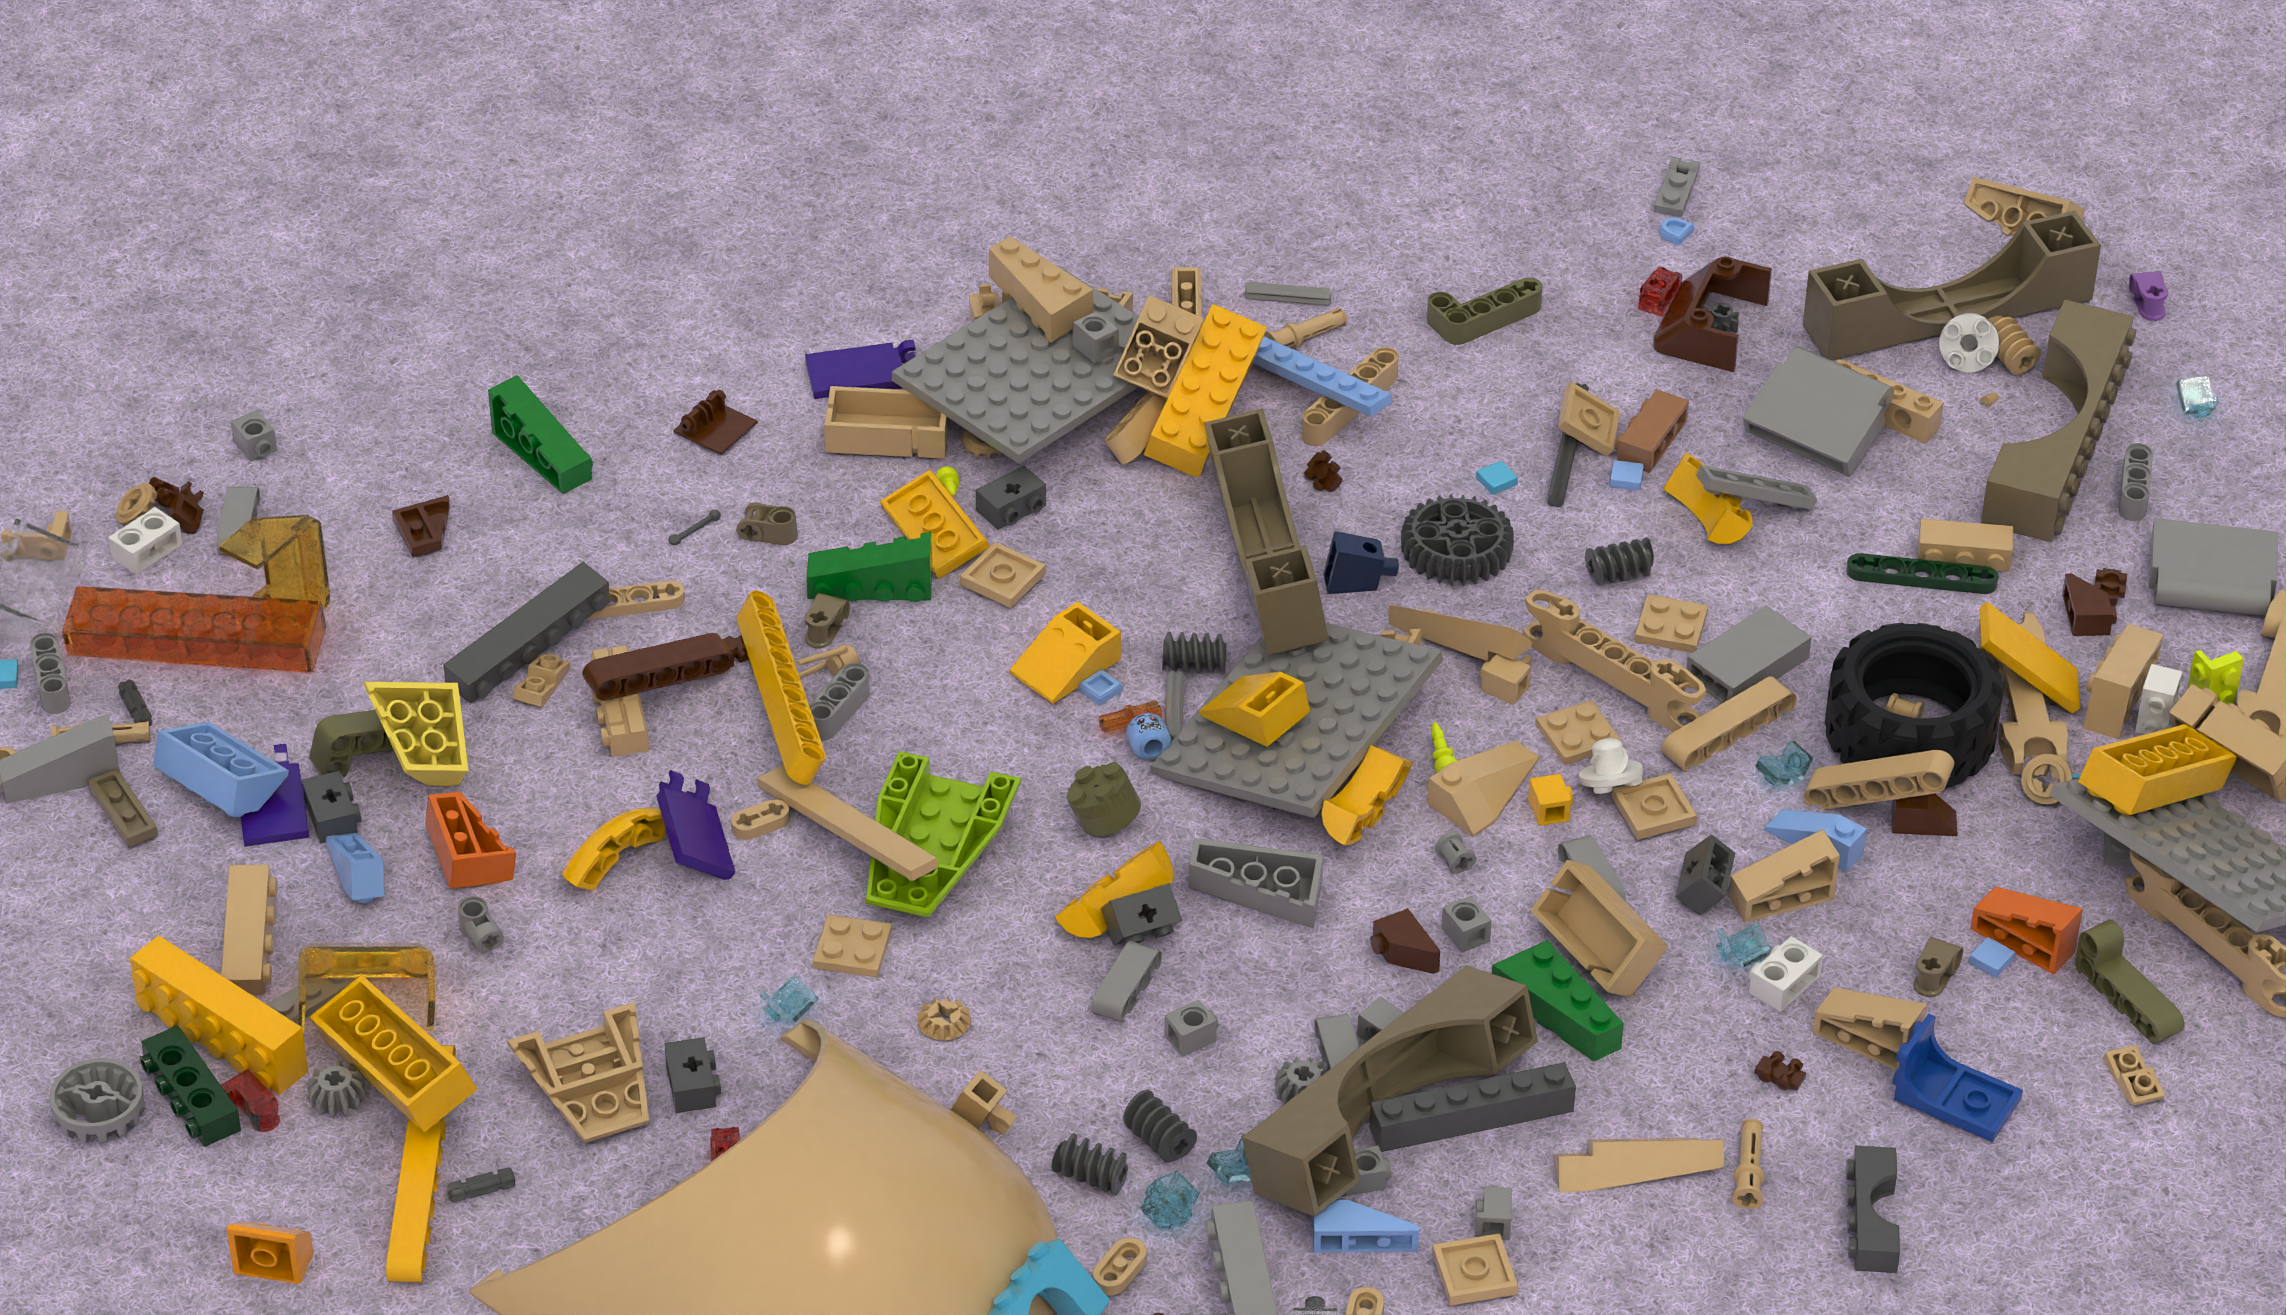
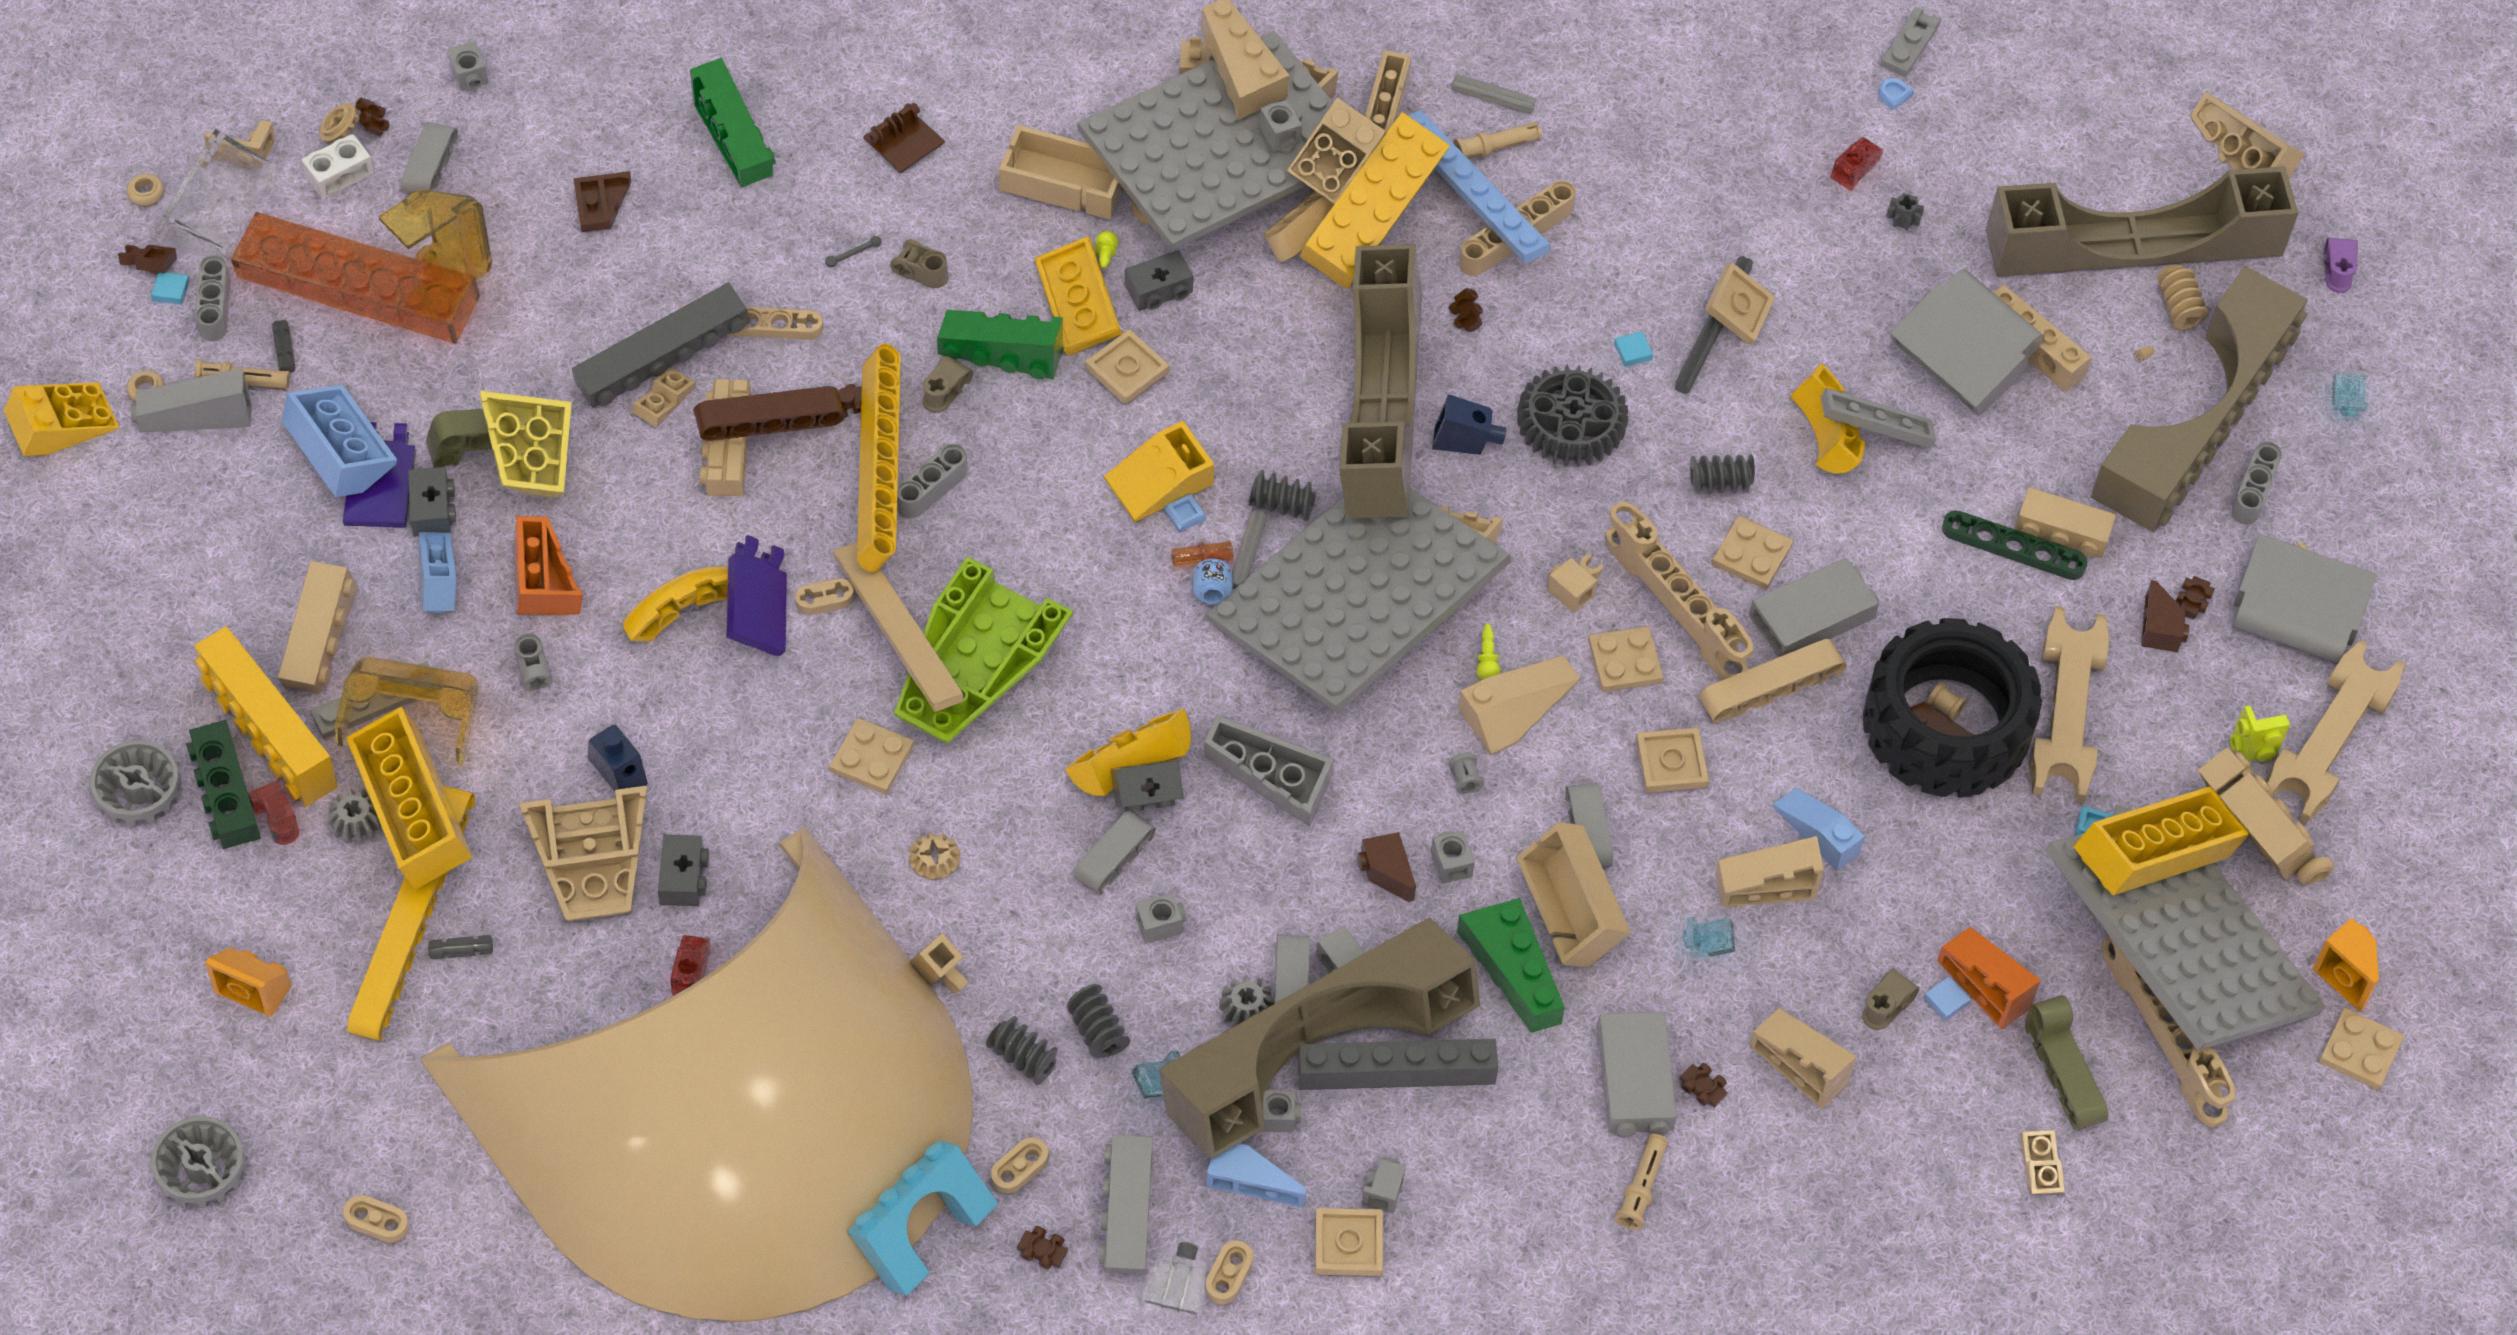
camera: 10 degrees right, 15 degrees up
dark tan plate [88,769,158,848] -> none
reddish brown plate [168,481,204,534] -> none
clear light blue bracket [759,974,819,1026] -> none
tan plant [797,644,860,678] -> none
dark purple tile [805,340,916,399] -> none
olive piece [1066,762,1141,836] -> none
clear light blue brick [1140,1170,1200,1231] -> none
yellow slope [1198,672,1311,747] -> none
yellow brick [1321,745,1414,845] -> none
tan wedge [1389,605,1532,661] -> none
olive beam [1427,278,1543,345] -> none
yellow brick [1528,774,1573,826] -> none
tan wedge [1554,1138,1724,1193] -> none
white plate [1579,738,1643,794] -> none
light blue tile [1610,460,1644,490] -> none
medium nougat brick [1615,389,1689,473] -> none
reddish brown windscreen [1653,256,1772,372] -> none
dark grey brick [1675,834,1735,915] -> none
white brick [1749,936,1823,1012] -> none
clear light blue bracket [1755,741,1813,786] -> none
tan beam [1803,750,1954,810] -> none
dark grey arch [1846,1145,1900,1273] -> none
reddish brown slope [1891,793,1958,836] -> none
blue bracket [1892,1014,2023,1142] -> none
white plate [1939,313,1999,373] -> none
yellow tile [1979,601,2080,714] -> none
tan gear [2021,754,2072,805] -> none
tan wedge [2083,624,2164,740] -> none
white brick [2135,664,2183,735] -> none
none -> dark blue torso [588,725,648,792]
none -> light grey brick [1597,1012,1677,1137]

